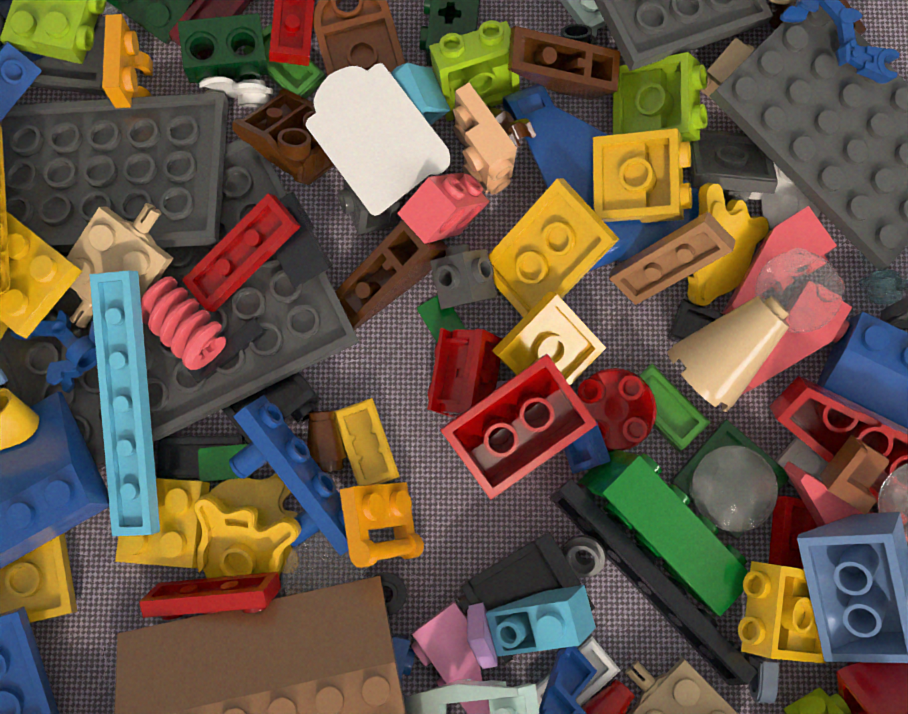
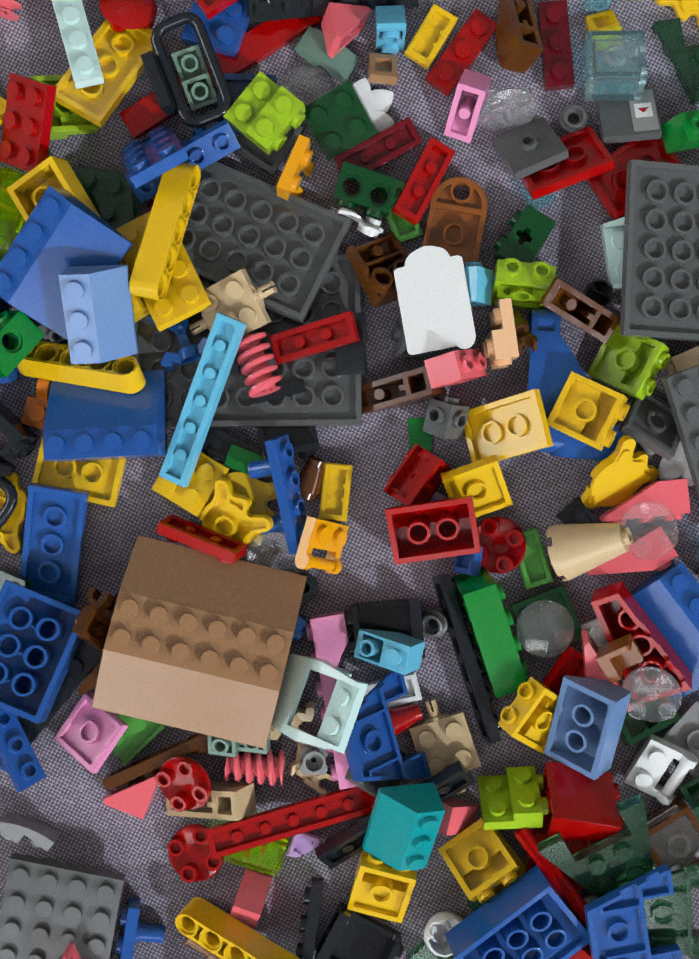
camera: 30 degrees right, 10 degrees up
lavender tile [467,603,498,669] -> none
medium nougat plate [609,211,736,305] -> none
sand blue tile [749,654,779,703] -> none

